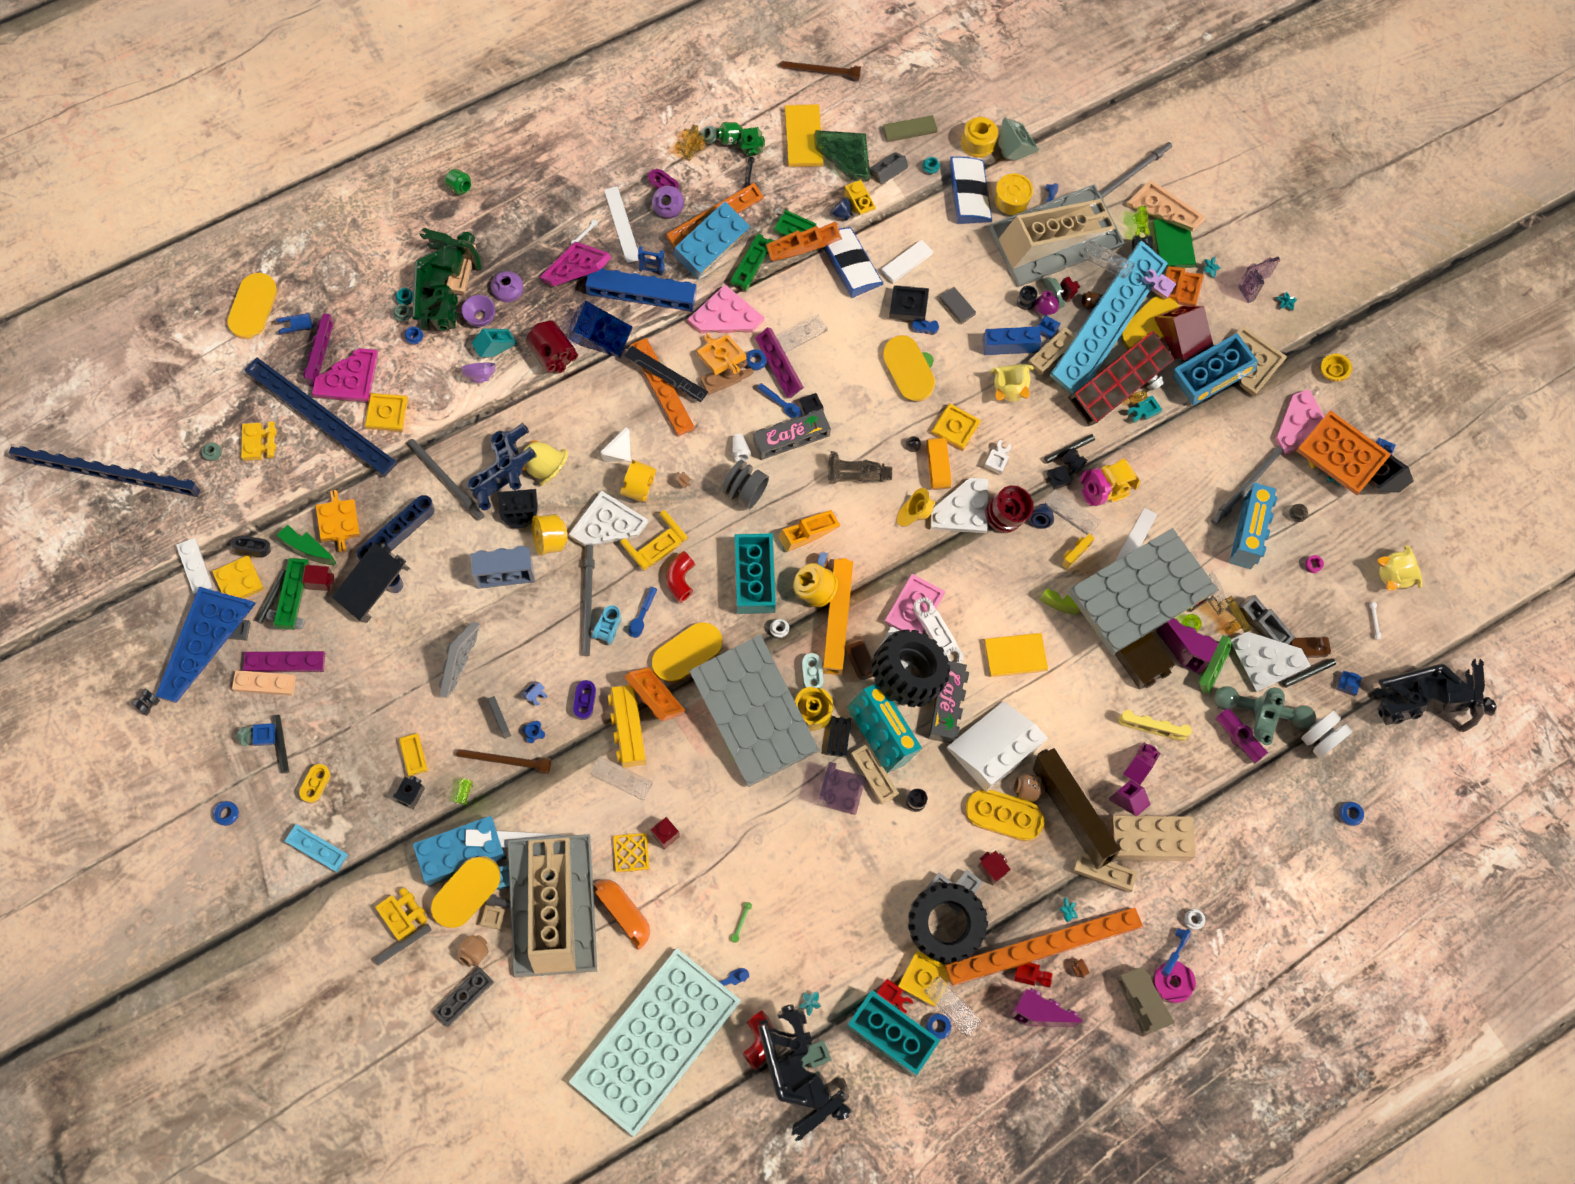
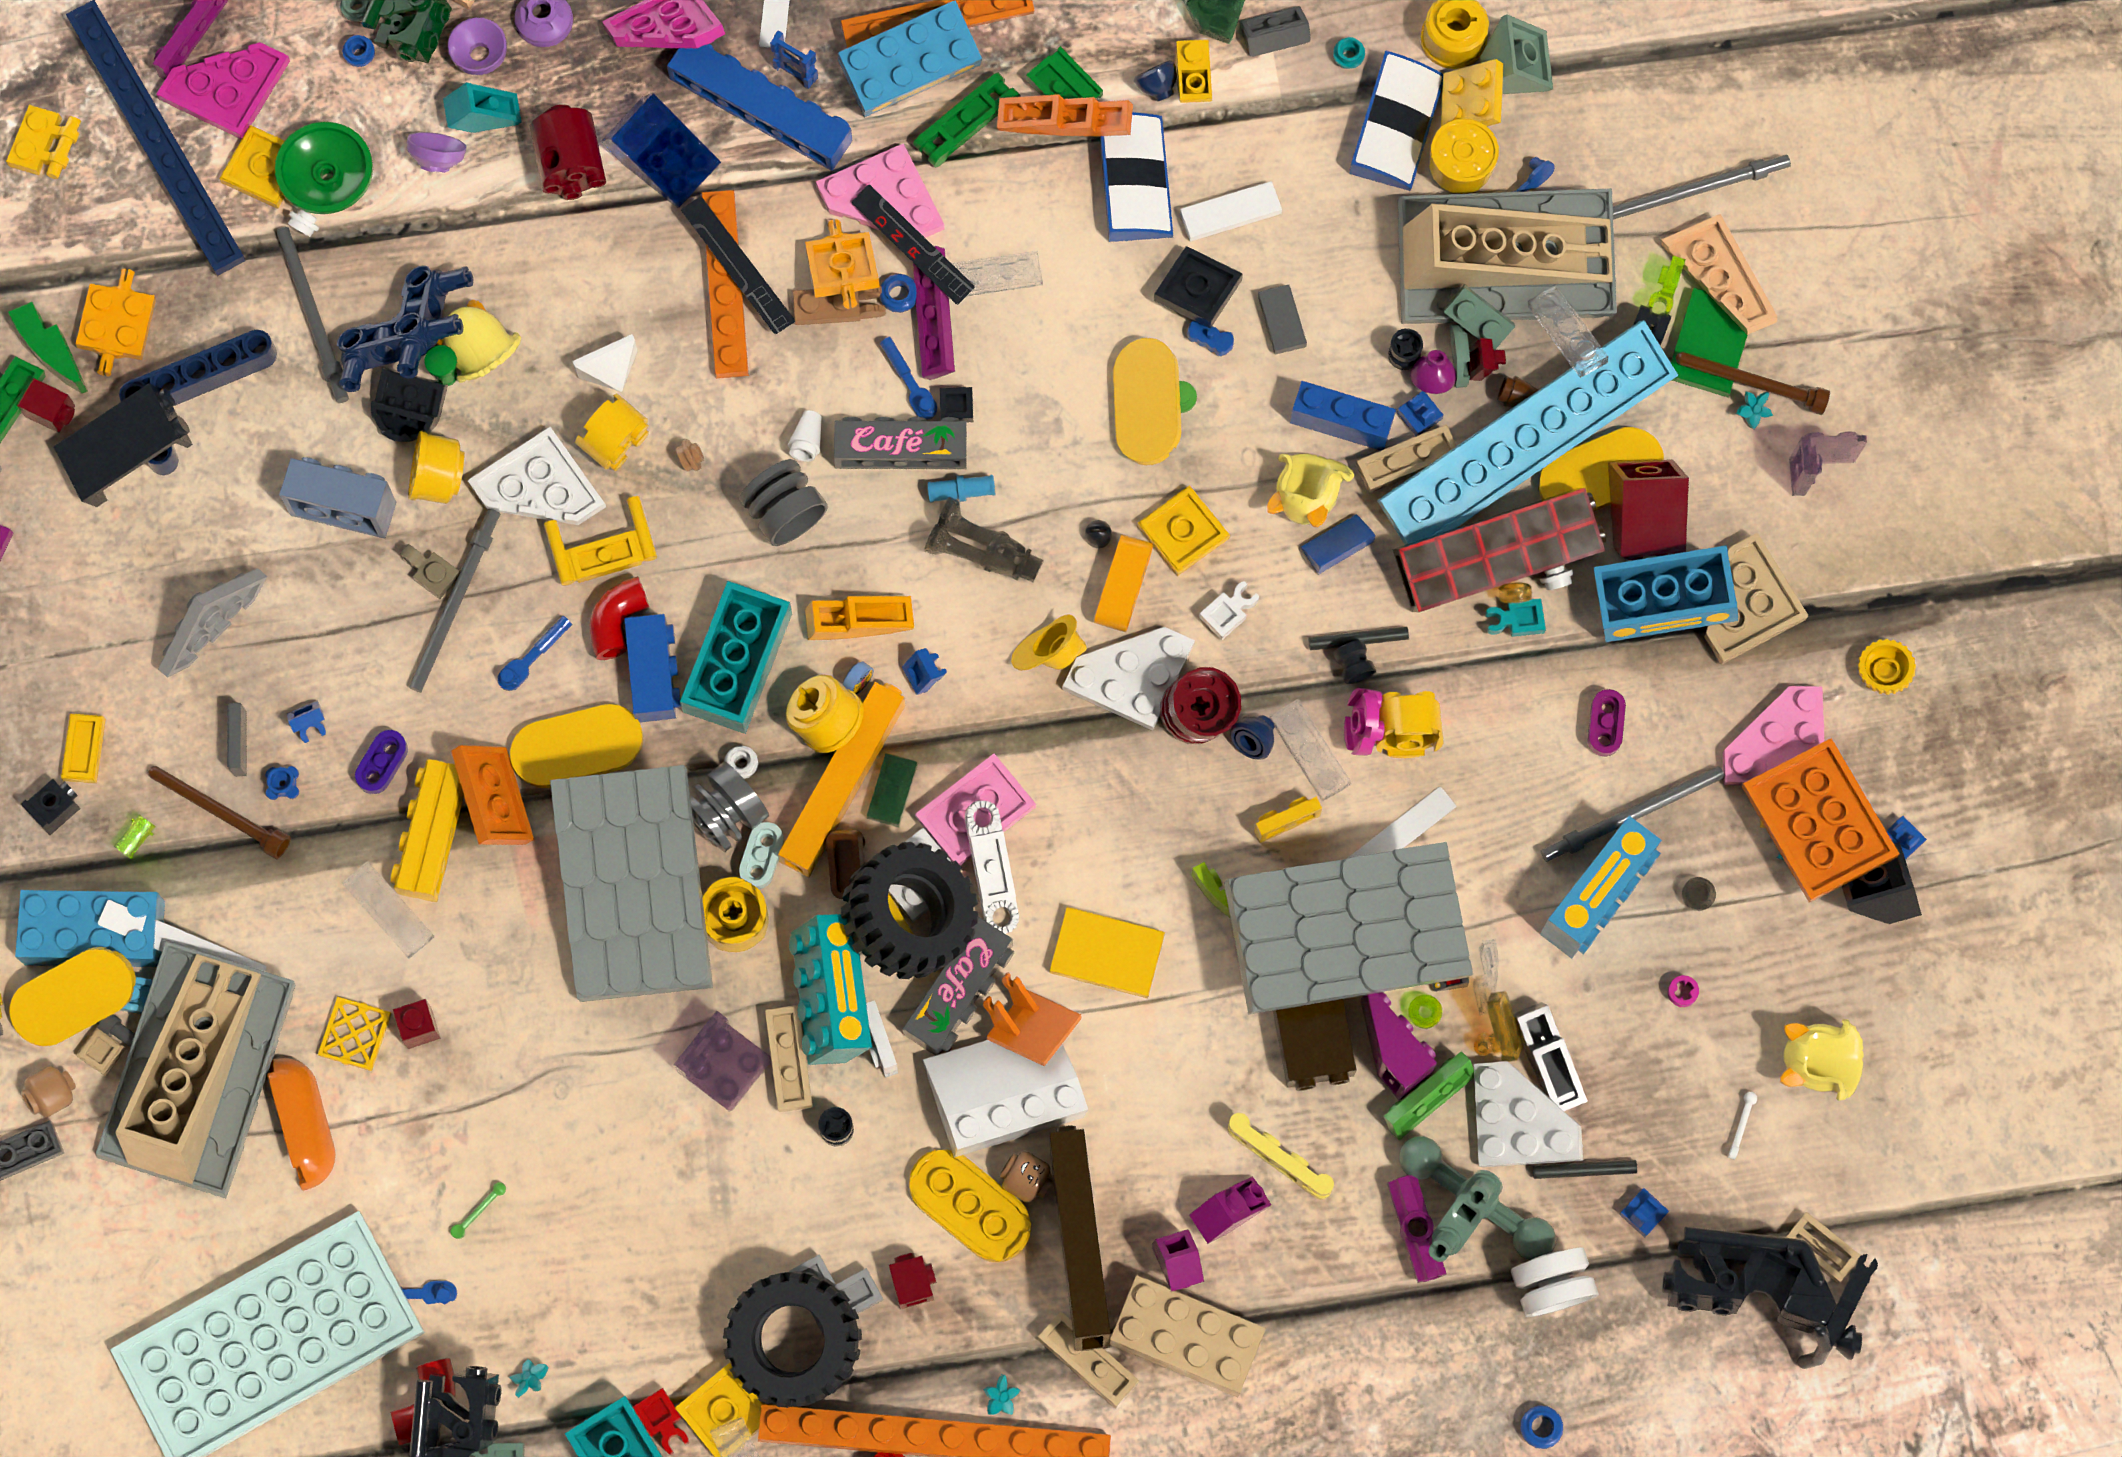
camera: 25 degrees right, 5 degrees up
medium azure piece [592,605,622,645] -> none
black tile [827,716,851,758] -> none
black plate [1047,466,1072,490] -> none
lavender plate [1142,269,1176,300] -> none
orange slope [1165,266,1204,306] -> none
teal plant [1275,292,1297,311] -> none
reddish brown piece [1289,636,1331,658] -> none
none -> green dish [275,122,373,214]
none -> white plate [288,209,320,237]
none -> dark tan plate [400,544,460,599]
none -> green pin [424,345,457,386]
none -> blue brick [625,614,681,723]
none -> dark grey wheel [690,761,769,852]
none -> black sticker [852,185,975,305]
none -> white plate [866,1000,898,1078]
none -> clear green plate [867,753,918,828]
none -> blue tile [902,648,947,695]
none -> dark azure pin [928,475,996,503]
none -> orange plate [983,972,1082,1067]
none -> blue slope [1301,514,1375,575]
none -> yellow plate [1441,59,1503,127]
none -> sand green plate [1443,284,1515,350]
none -> magenta plate [1587,689,1626,757]
none -> reddish brown piece [1676,352,1830,415]
none -> tan tile [1785,1212,1861,1284]

